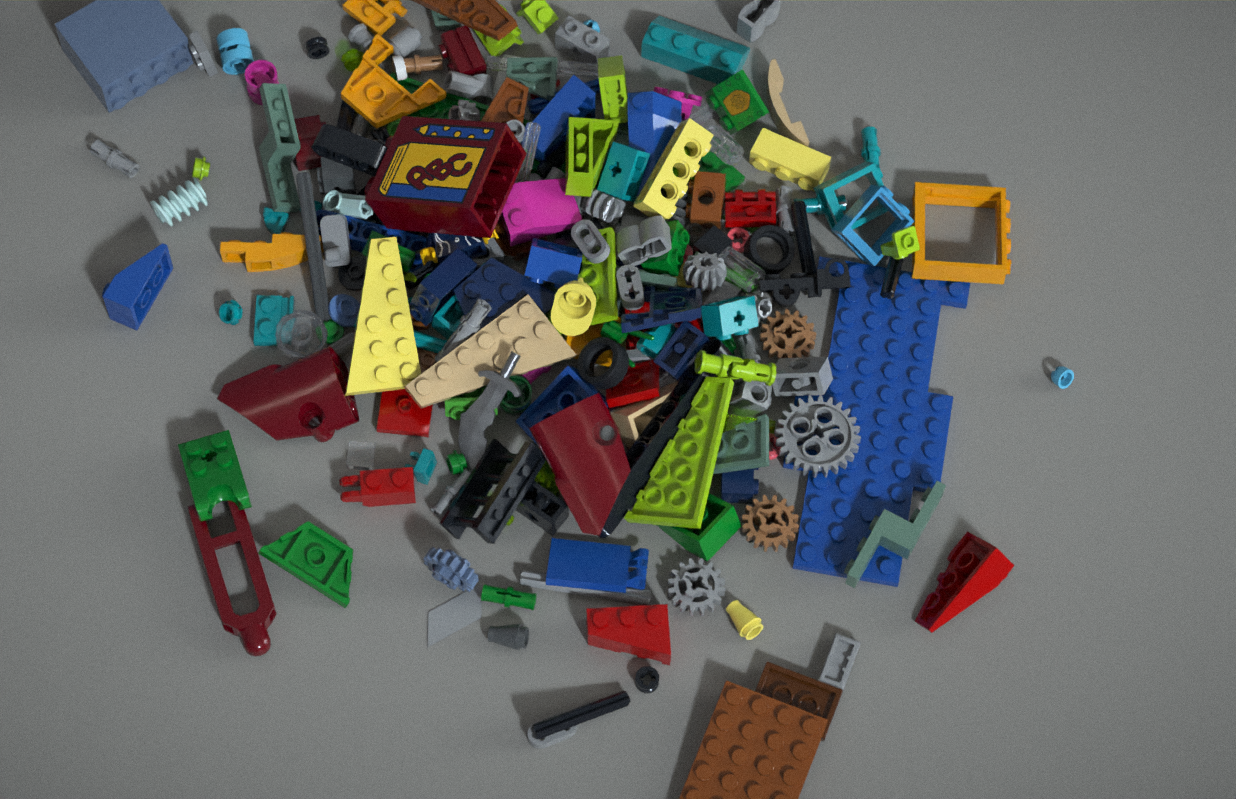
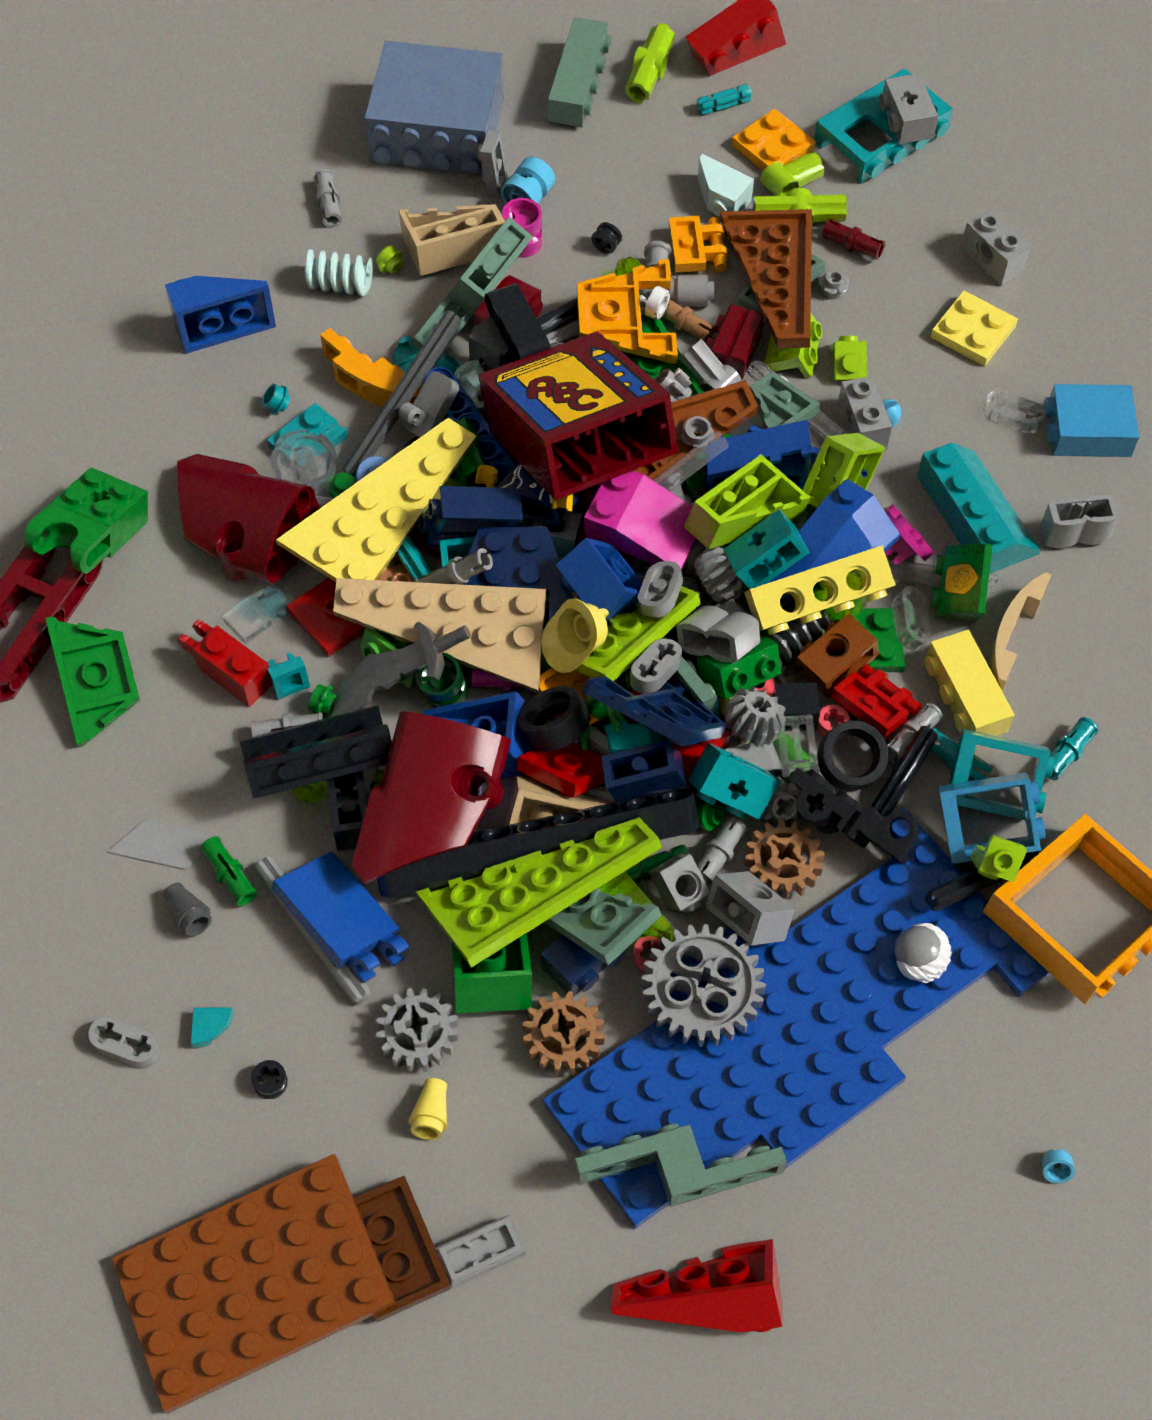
camera: 45 degrees right, 5 degrees down
sand blue gear [423,547,479,592] -> none
black axle [531,691,630,739] -> none
red wedge [586,604,671,666] -> none
lime piece [695,350,776,386] -> none
none -> teal tile [191,1007,234,1048]
none -> clear light blue plate [258,586,289,619]
none -> tan wedge [398,204,505,276]
none -> hair [894,923,952,983]

